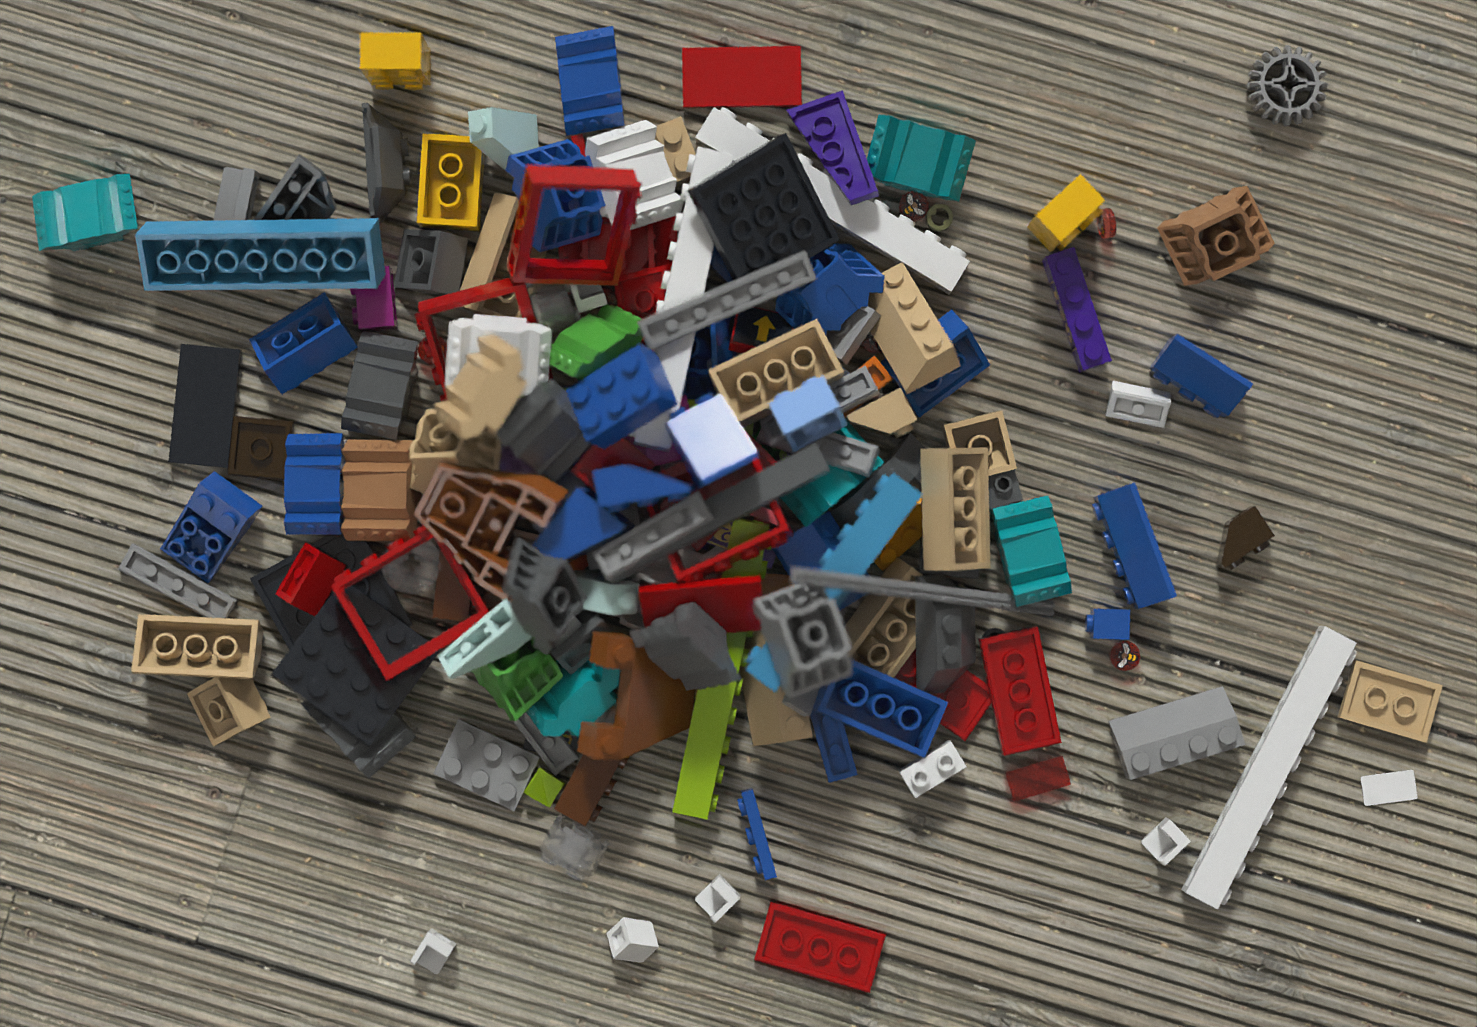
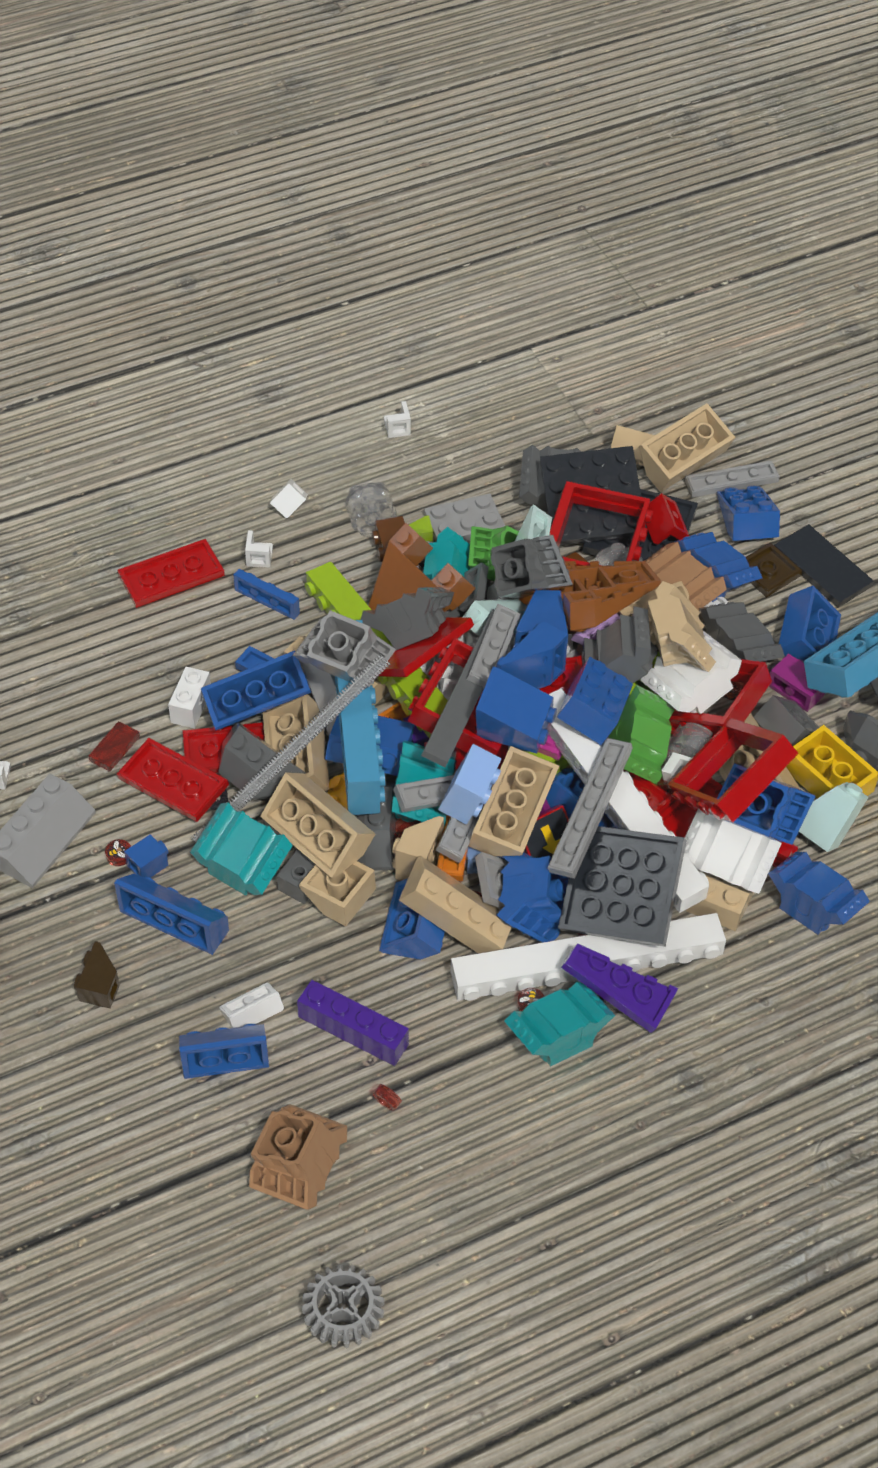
camera: 135 degrees right, 35 degrees down
red tile [682,46,802,109] -> none
olive bush [926,204,953,232] -> none
yellow brick [1027,174,1105,253] -> none

